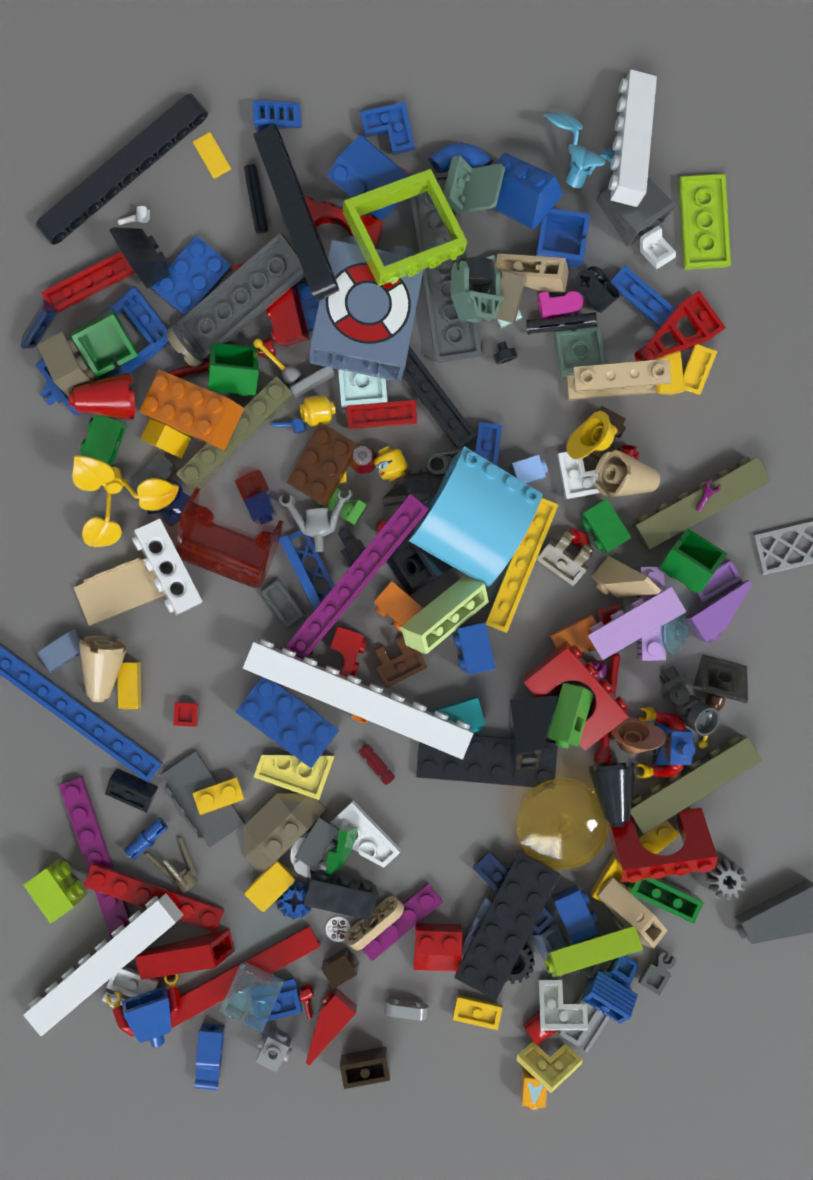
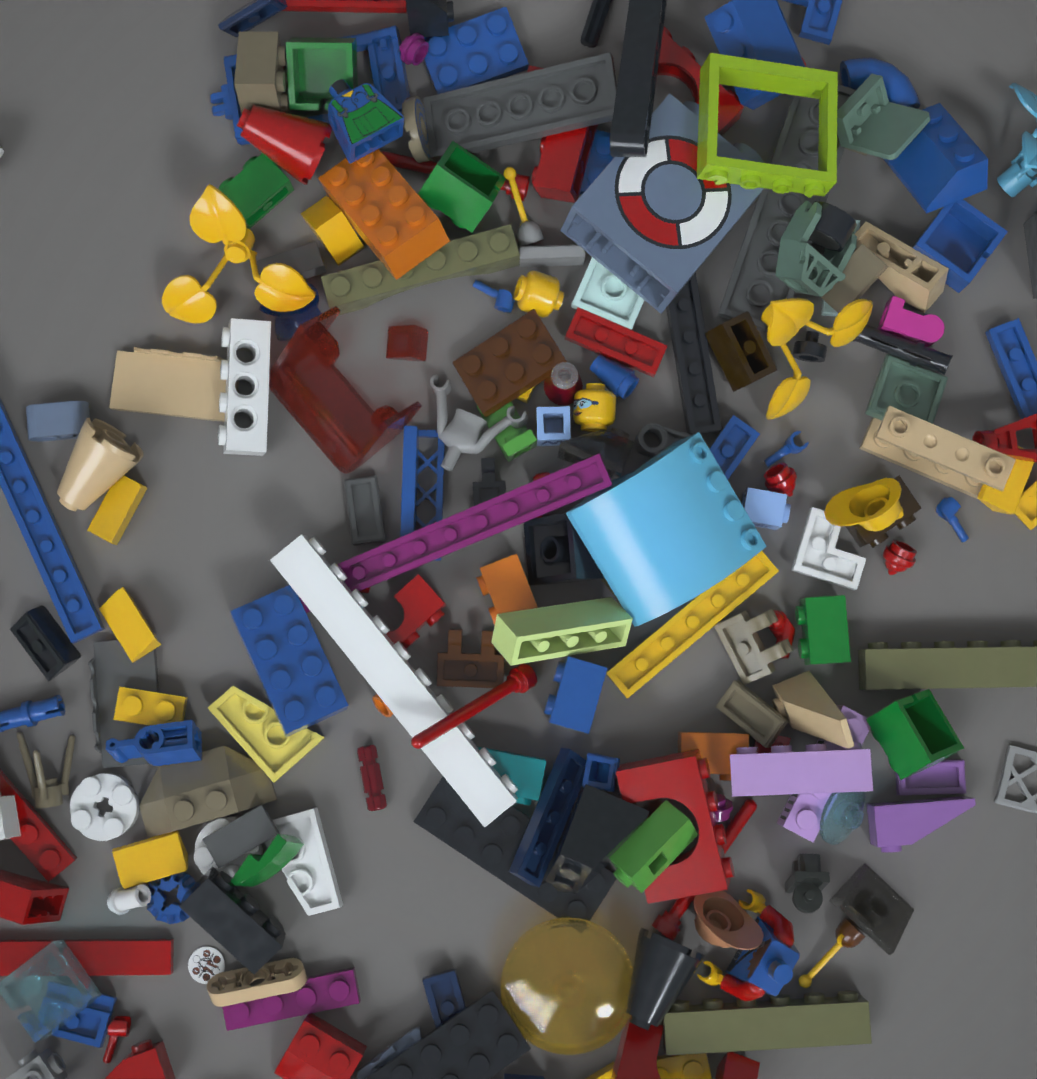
camera: 30 degrees right, 5 degrees down
red plate [173,702,199,727] -> none
clear blue brick [244,491,277,525] -> none
dark brown brick [321,948,359,989] -> none
black piece [575,266,620,313] -> none
tan cone [595,450,660,498] -> none
dark grey wheel [675,695,720,736] -> none
magenta hand [695,480,721,512] -> none
none -> white plate [70,773,140,841]
none -> yellow slope [99,587,161,663]
none -> blue piece [106,720,202,766]
none -> white pin [107,884,151,915]
none -> torso [328,79,404,164]
none -> magenta plate [400,33,429,66]
none -> red piece [411,663,537,749]
none -> dark blue plate [509,748,586,887]
none -> light blue brick [536,406,571,446]
none -> blue slope [582,753,620,792]
none -> blue cone [590,354,639,400]
none -> dark brown brick [705,311,777,392]
none -> dark tan tile [716,680,789,748]
none -> yellow plant [761,298,873,420]
none -> red plate [763,463,797,497]
none -> blue hand [764,431,809,467]
none -> blue hand [936,497,969,542]

